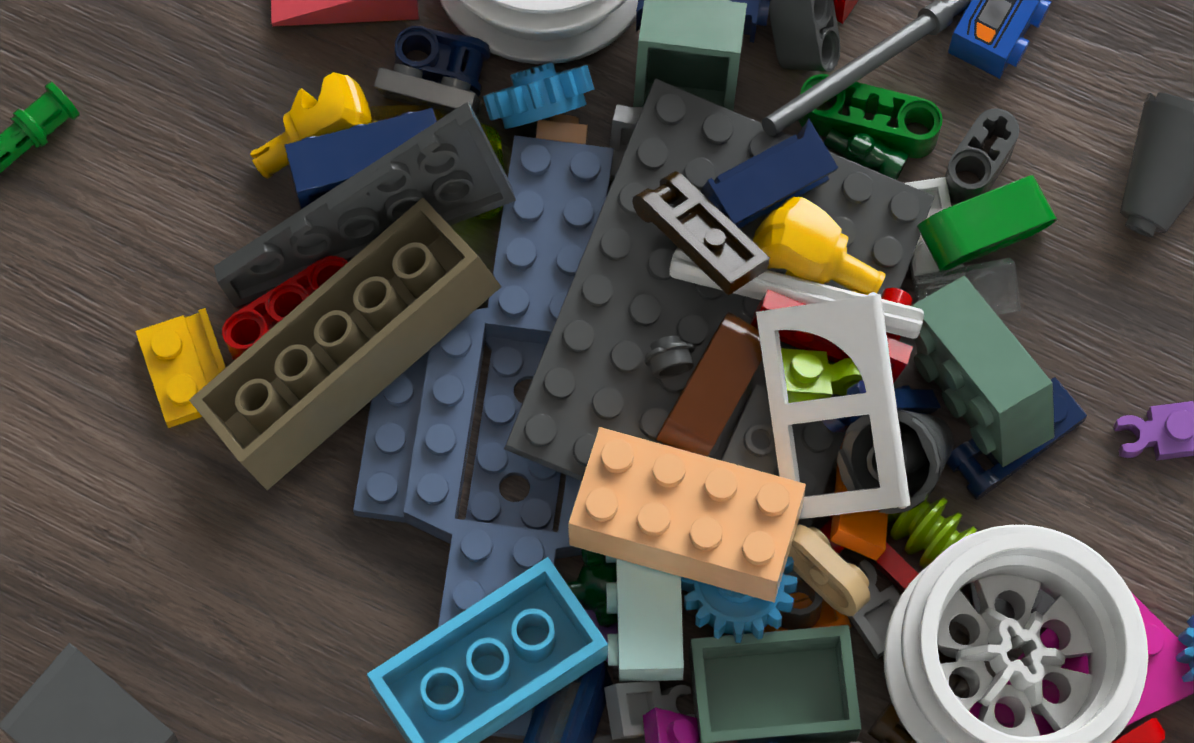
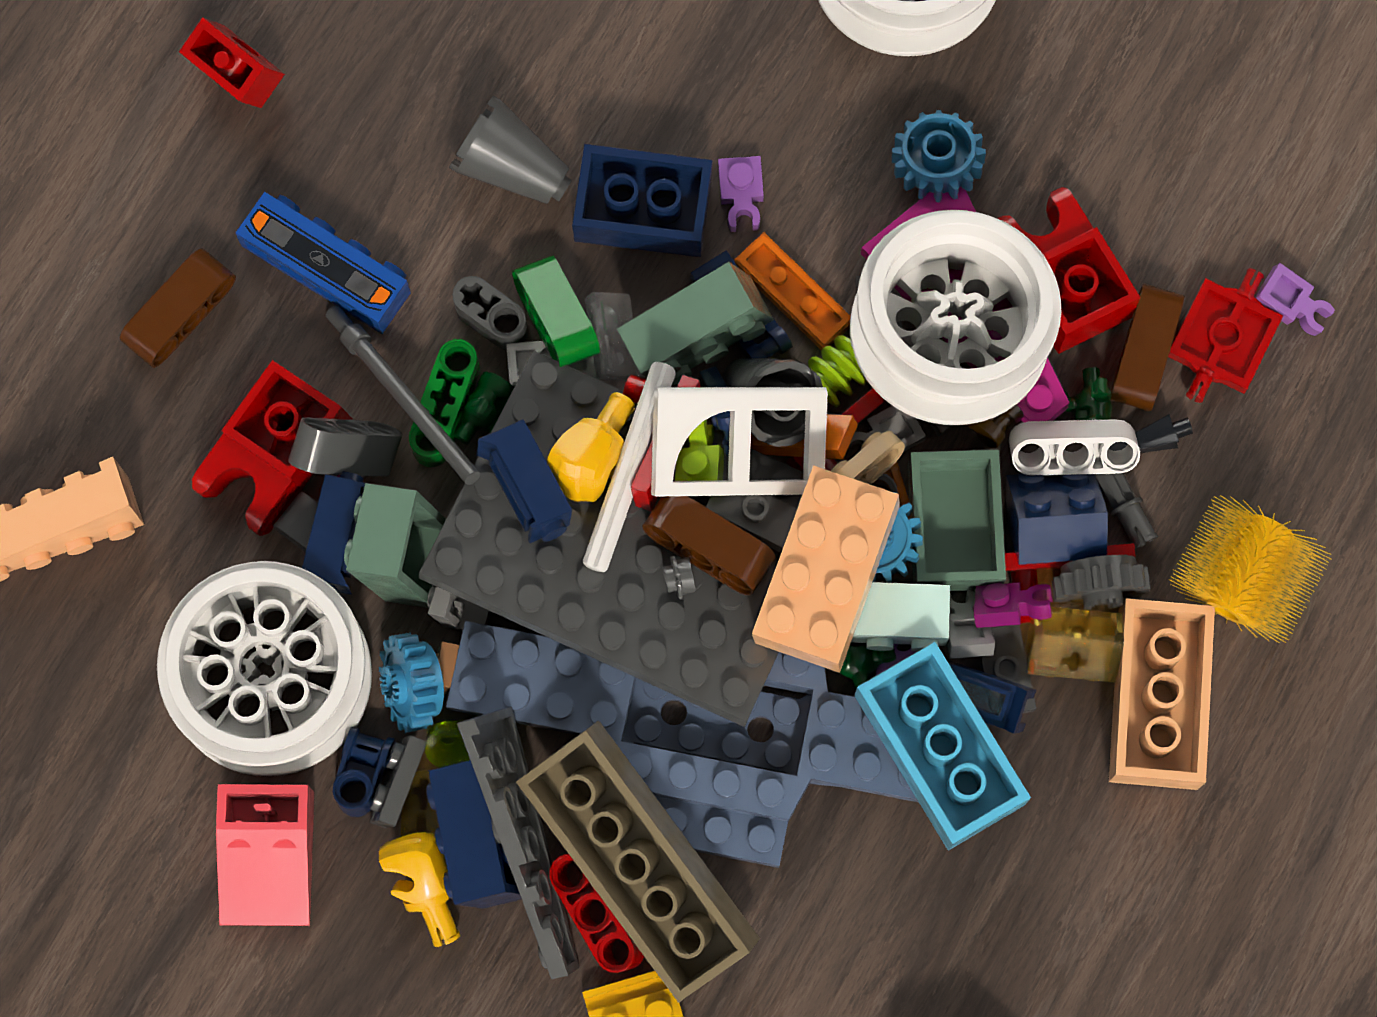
camera: 85 degrees left, 5 degrees up
plate [632,171,770,296] -> none
none -> dark blue brick [572,144,712,257]
none -> orange tile [734,232,851,350]

